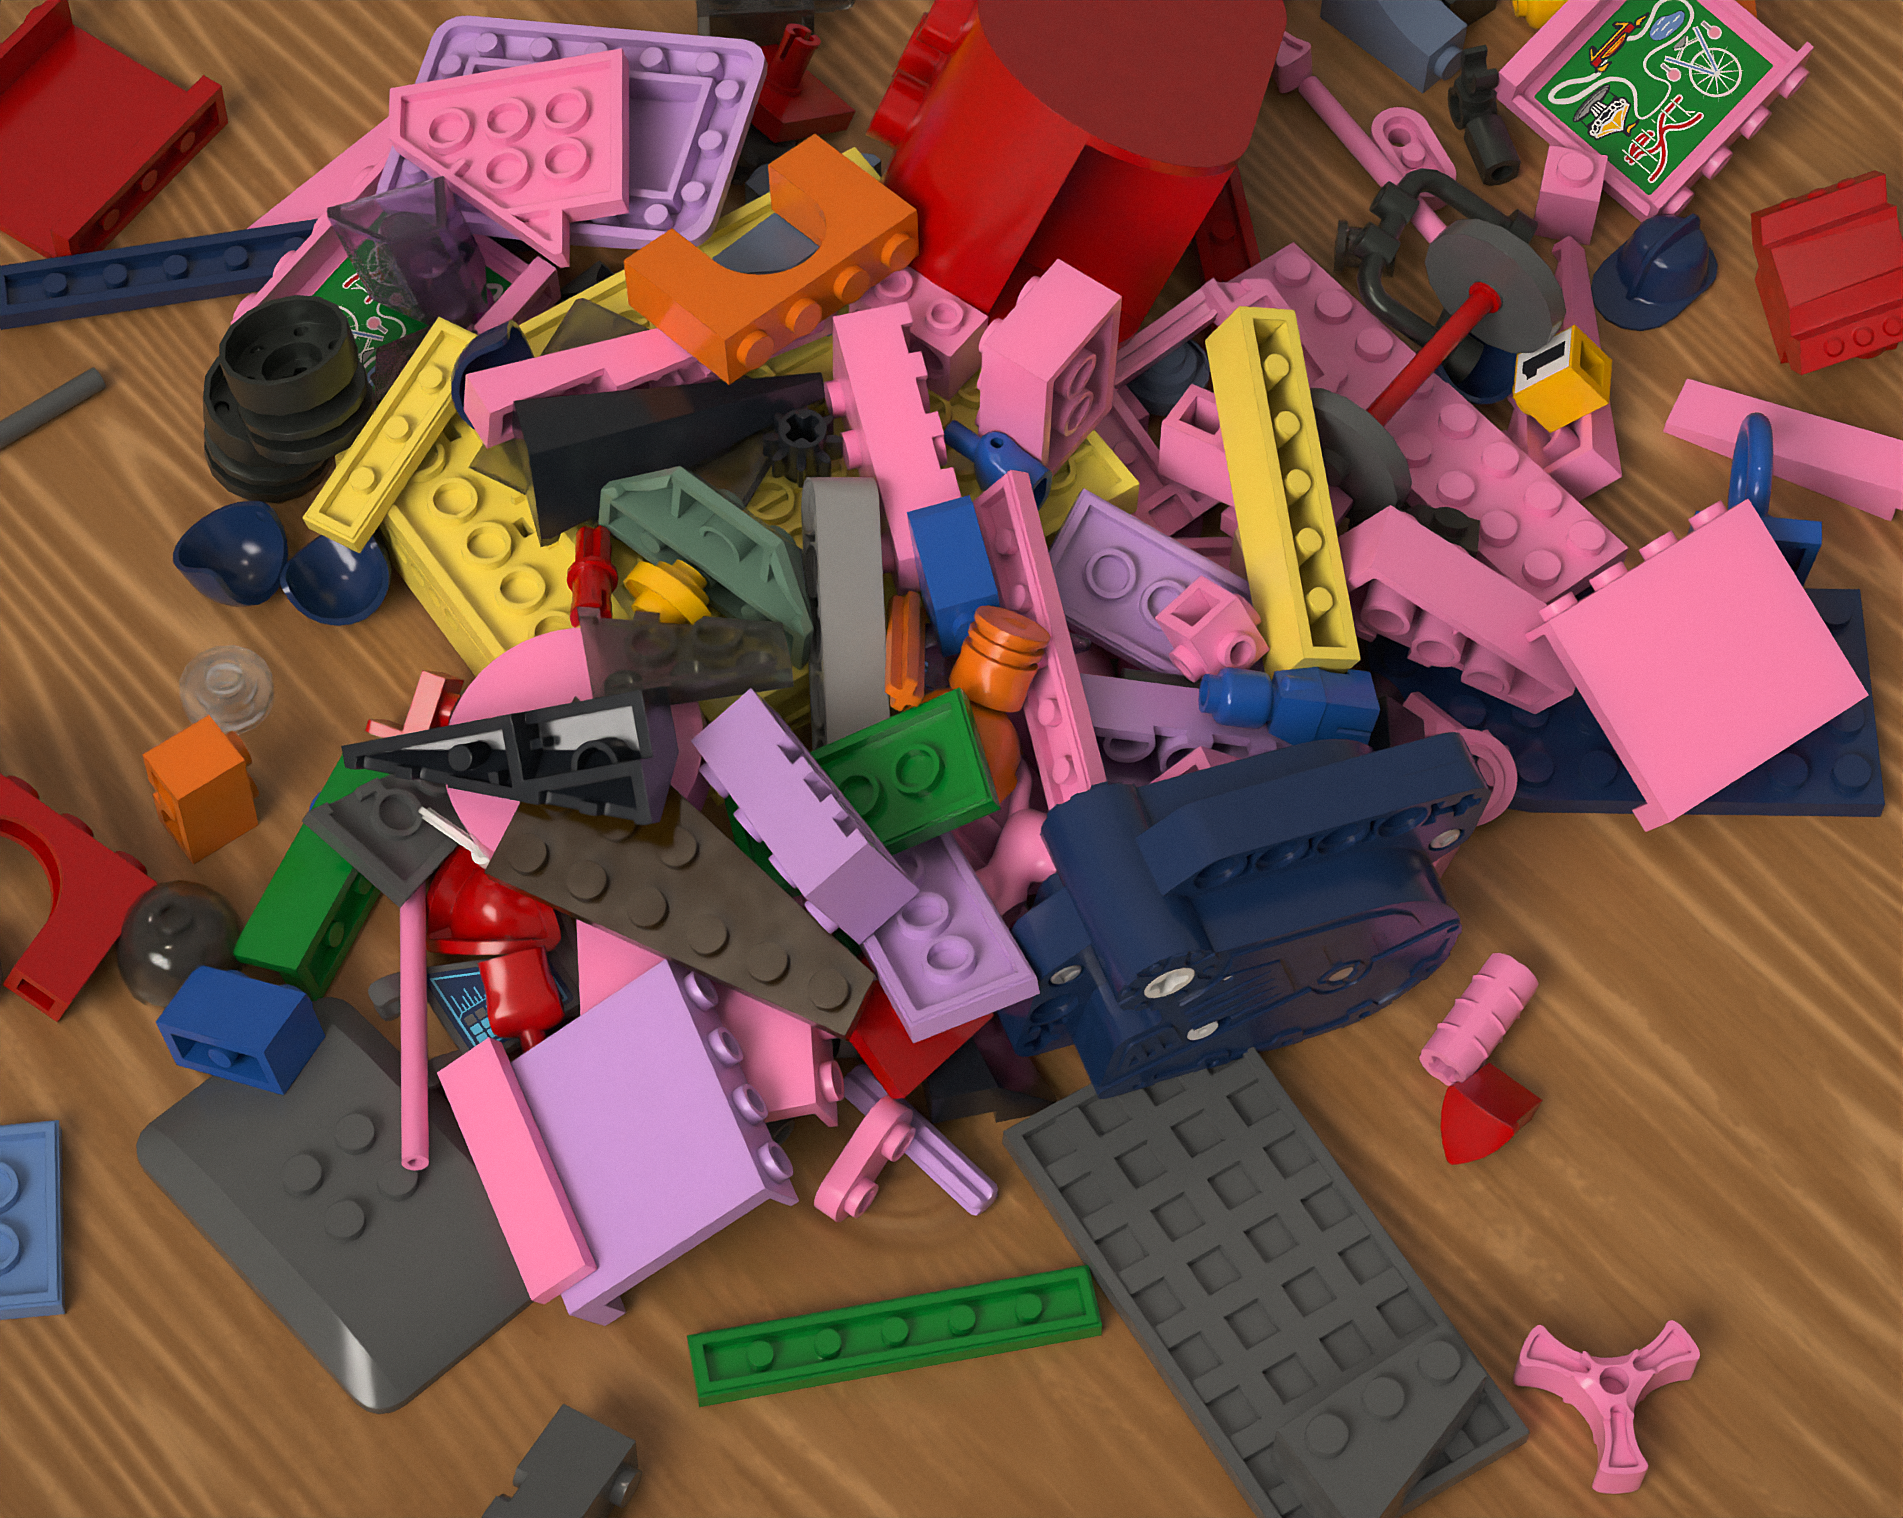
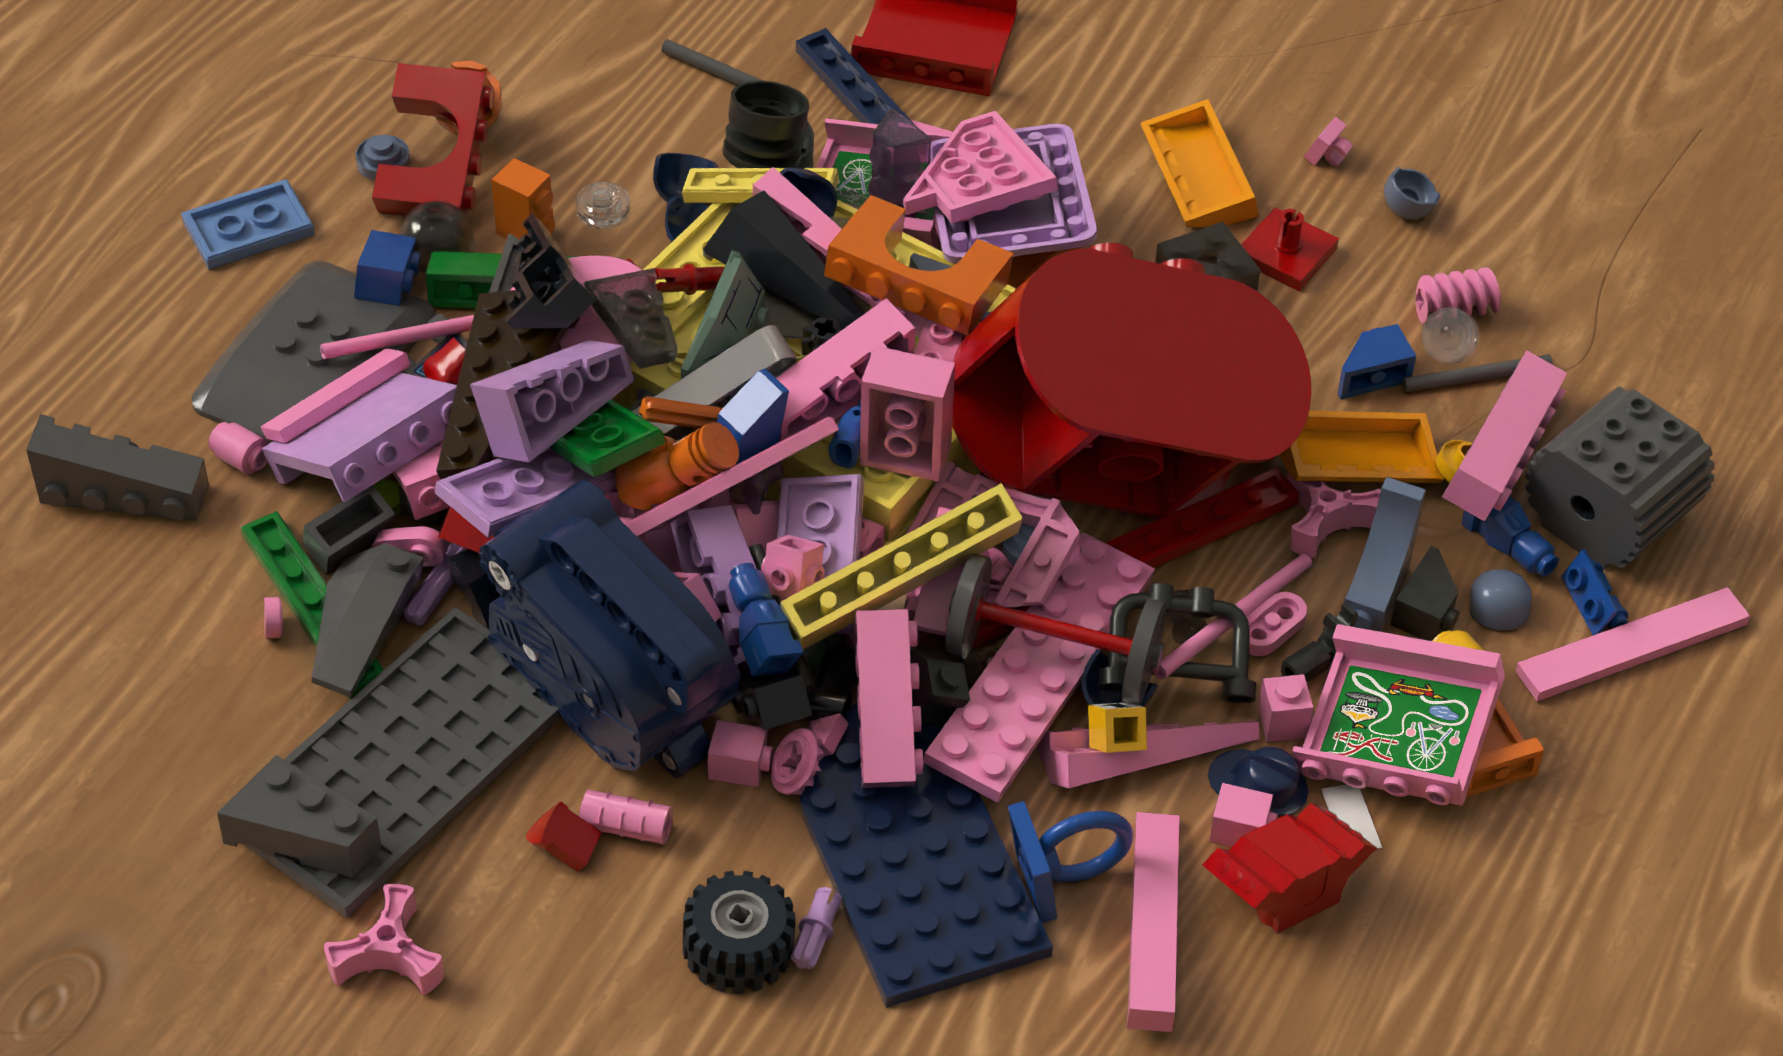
camera: 70 degrees right, 10 degrees down
yellow plate [623,559,714,641] -> none
bright pink panel [1525,499,1869,832] -> none
none -> bright pink brick [209,422,269,474]
none -> bright pink tile [264,597,283,639]
none -> dark grey piece [302,485,395,575]
none -> dark grey wedge [311,543,424,697]
none -> black wheel [683,871,796,994]
none -> lavender axle [791,887,842,970]
none -> bright pink brick [1209,783,1278,847]
none -> white sticker [1321,784,1382,849]

